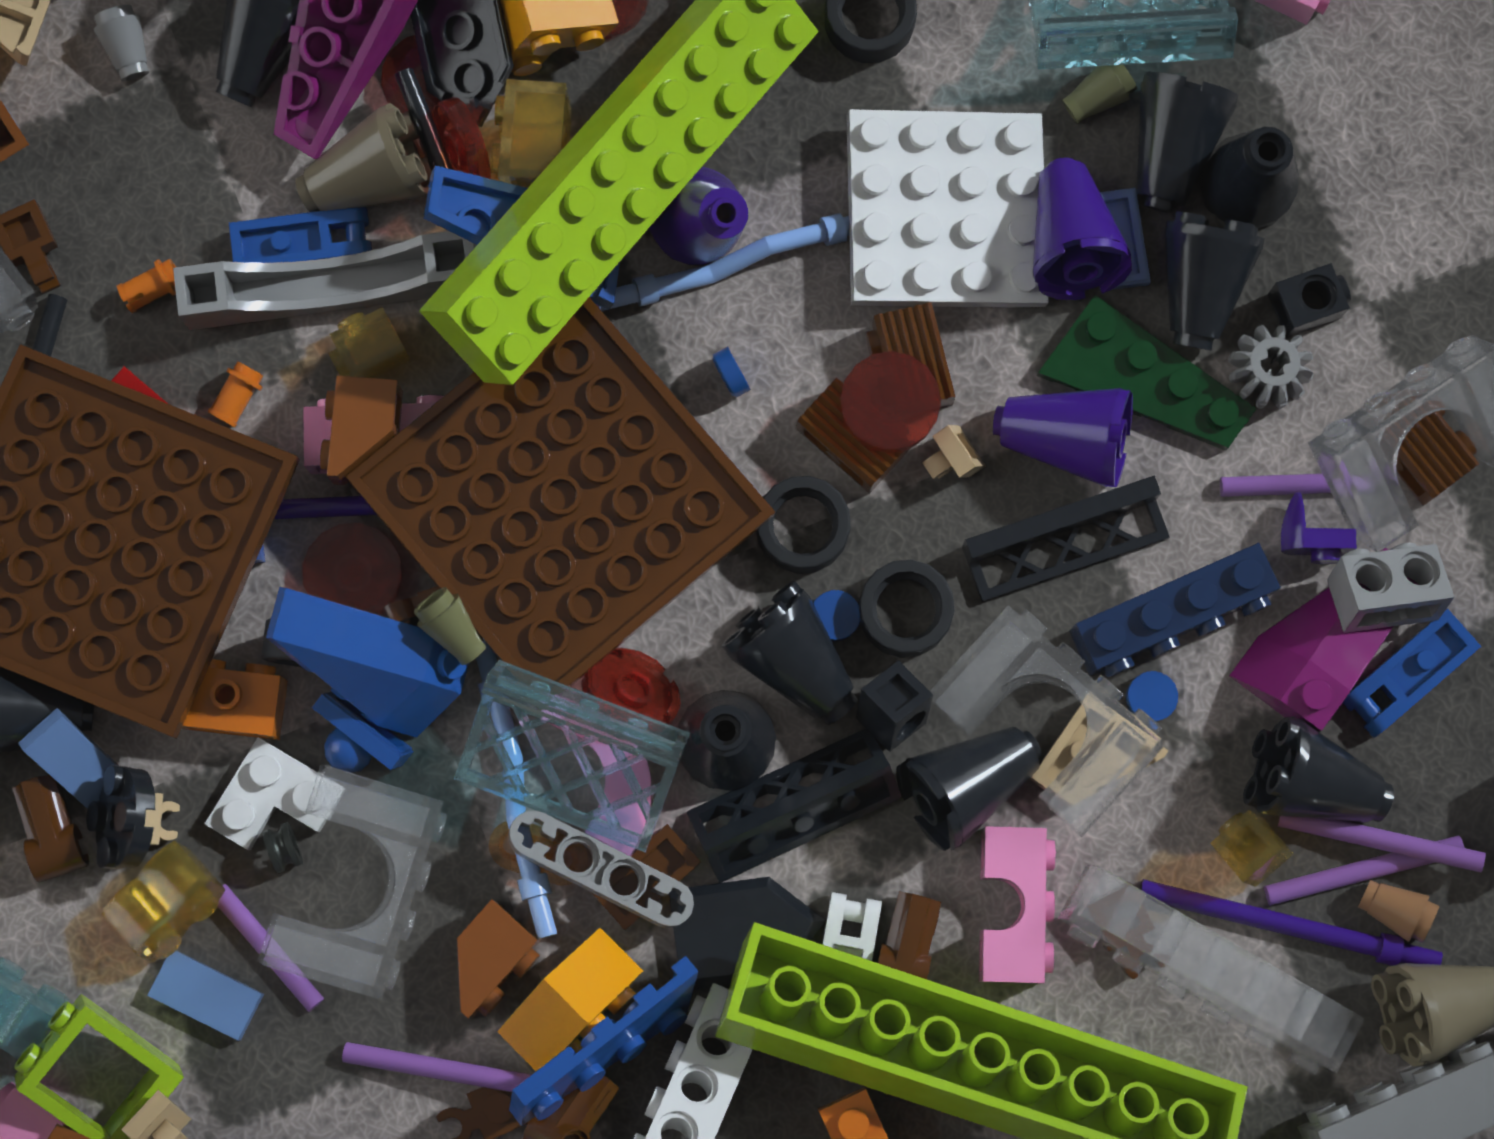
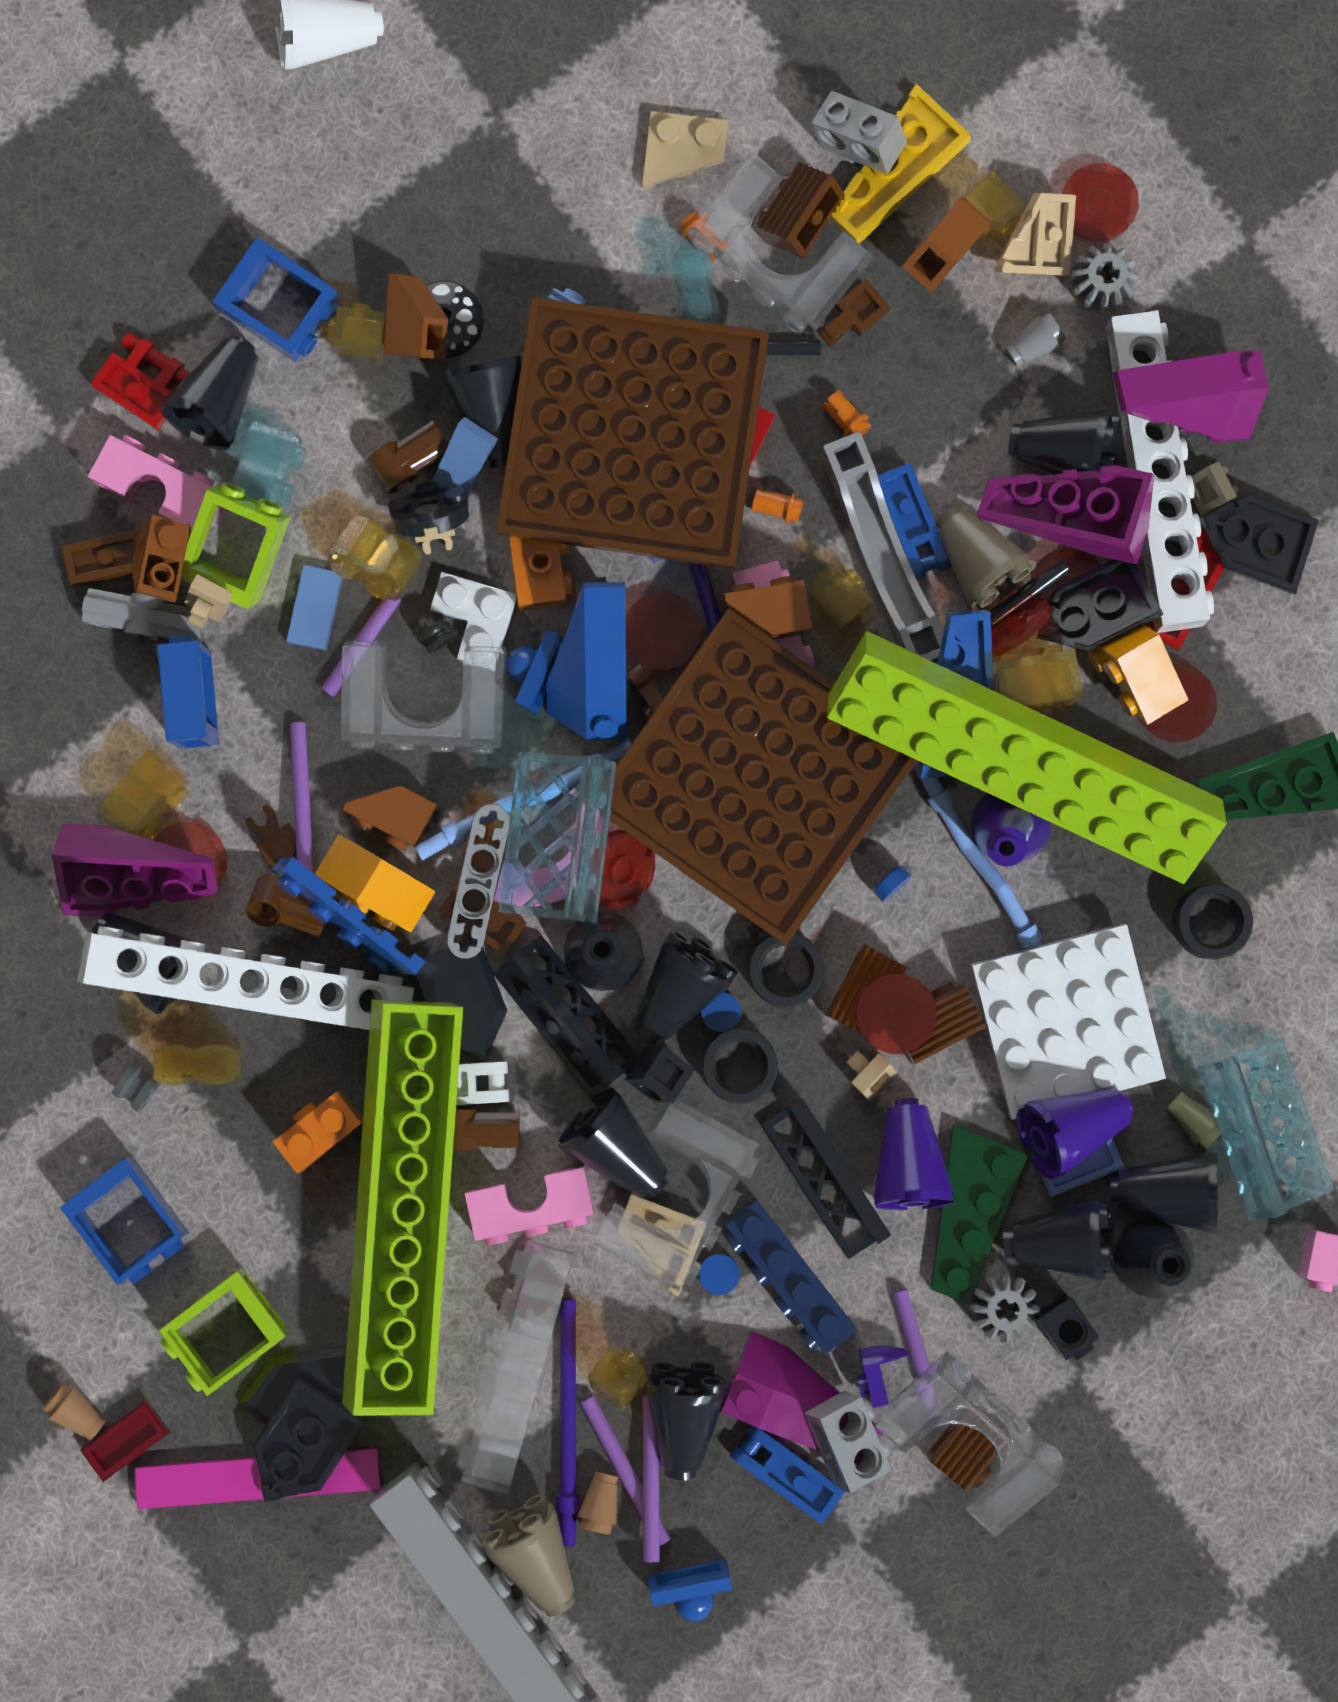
camera: 70 degrees right, 5 degrees up
olive cone [414,587,486,665] -> none

